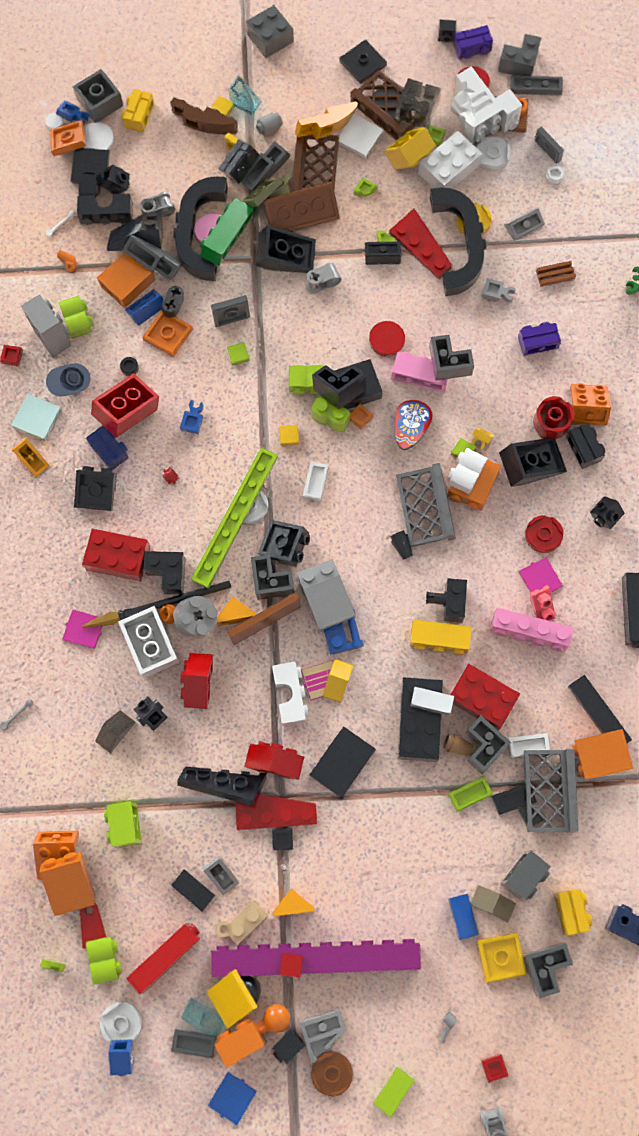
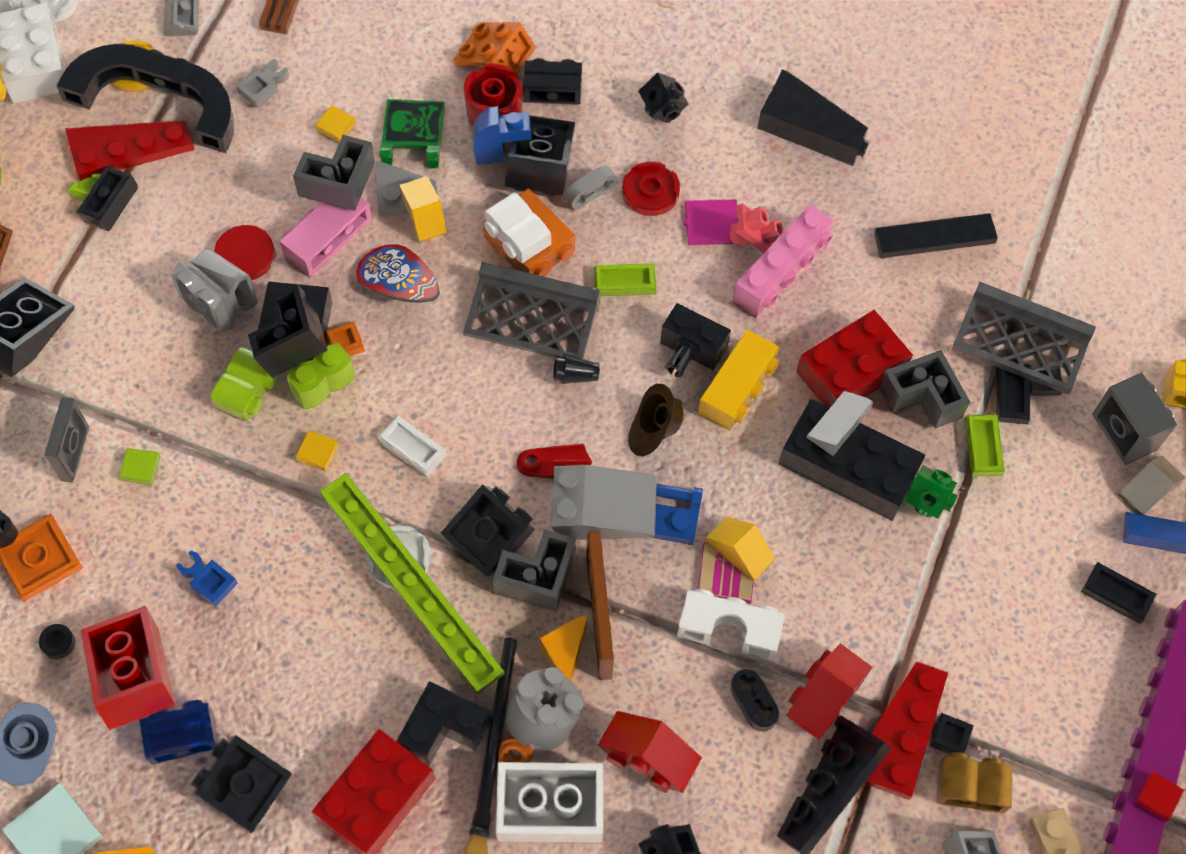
camera: 70 degrees left, 10 degrees down
red plate [162,467,179,484] -> none
light orange slope [273,888,315,916] -> none
light grey piece [306,263,342,293] -> none
black tile [309,726,376,799] -> none
medium nougat cone [443,733,475,756] -> none
lime tile [450,438,476,457] -> none
yellow tile [471,426,495,450] -> none
white tile [507,733,550,758] -> none
dark purple brick [518,322,561,356] -> none
orange brick [572,729,633,780] -> none
none -> light grey piece [171,248,258,332]
none -> yellow tile [315,105,356,143]
none -> light grey wing [376,161,437,216]
none -> flag [379,99,445,168]
none -> yellow slope [399,176,447,242]
none -> blue brick [473,106,531,165]
none -> red piece [517,443,592,479]
none -> light grey beam [563,165,617,209]
none -> lime tile [594,263,656,297]
none -> dark brown piece [628,383,684,457]
none -> black beam [730,669,779,732]
none -> green brick [904,465,958,519]
none -> pearl gold brick [937,752,1013,813]
none -> black tile [1081,562,1157,624]

